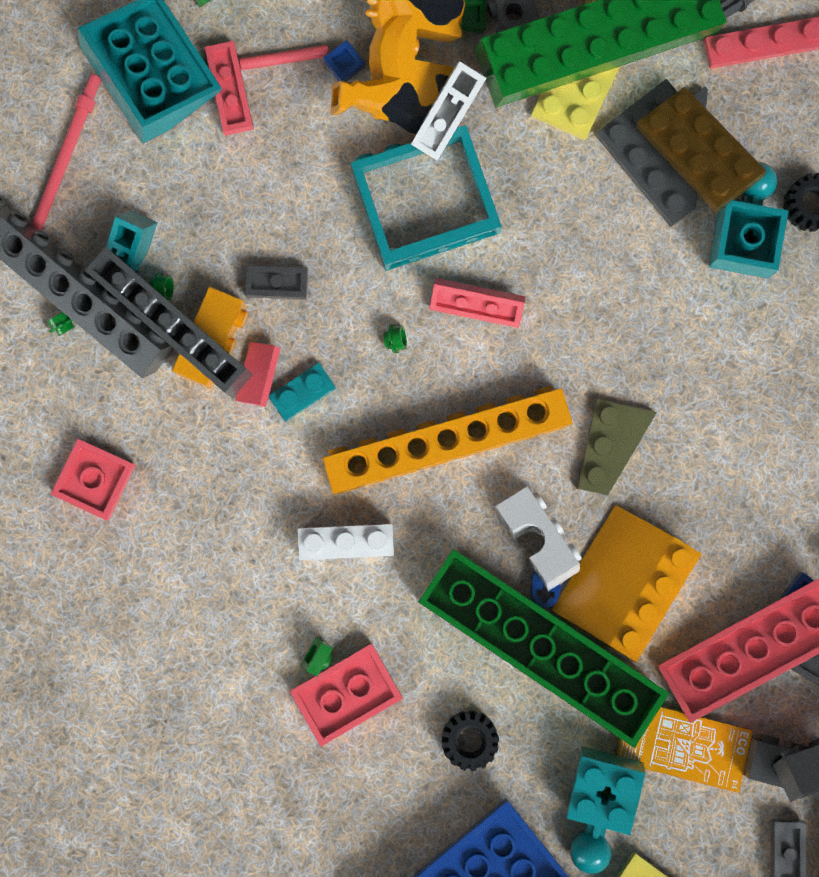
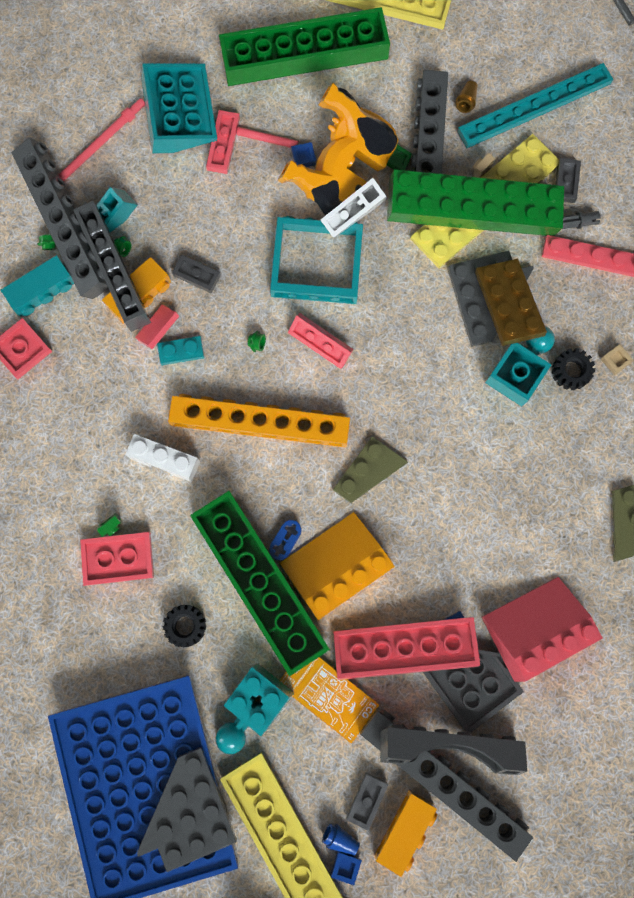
camera: 20 degrees right, 5 degrees down
white arch [496,486,582,591] -> none
none -> teal brick [1,255,74,317]

